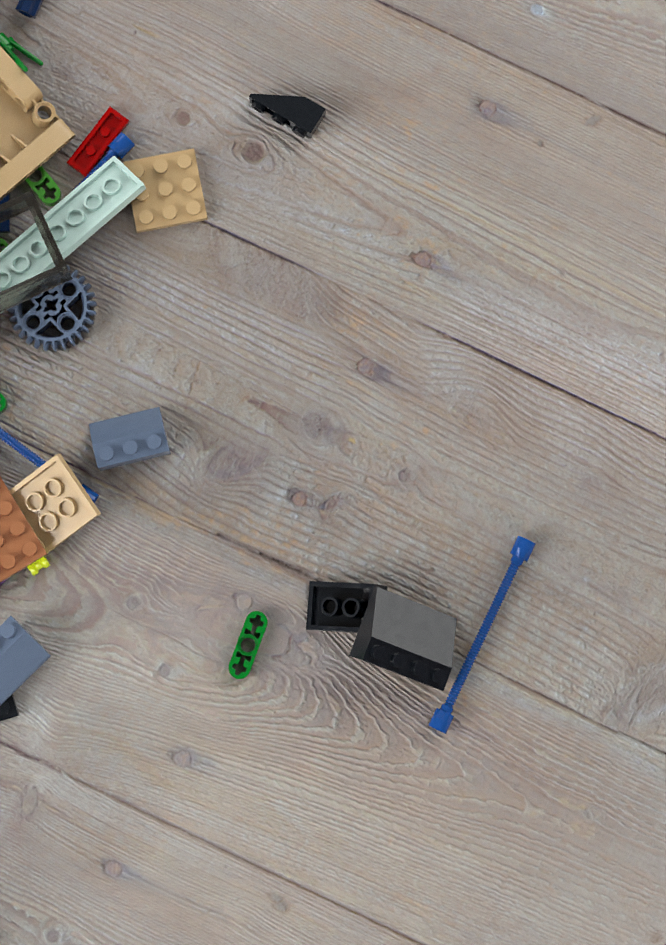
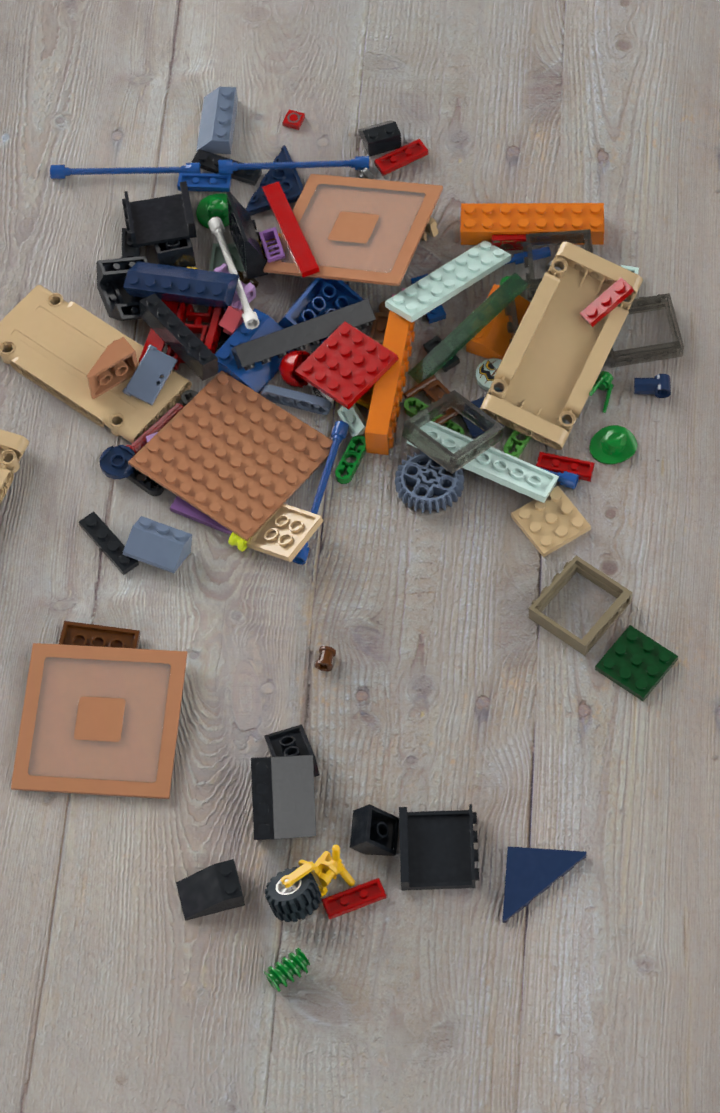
camera: 75 degrees right, 25 degrees down
sand blue slope [89,407,171,471] -> none
green beam [228,611,268,679] -> none
black slope [249,94,326,139] -> none
blue hose [428,536,536,734] -> none
none -> baseplate [11,643,188,799]
none -> reddish brown plate [59,621,141,649]
none -> black slope [176,859,245,921]
none -> green piece [264,948,310,992]
none -> piece [265,844,355,922]
none -> reddish brown bush [315,646,336,672]
none -> red tile [321,878,387,920]
none -> black slope [350,804,399,856]
none -> black panel [399,804,479,891]
none -> dark blue tile [502,847,587,923]
none -> dark tan window [528,555,632,656]
none -> green hat [589,425,638,465]
none -> dark green plate [595,625,678,701]

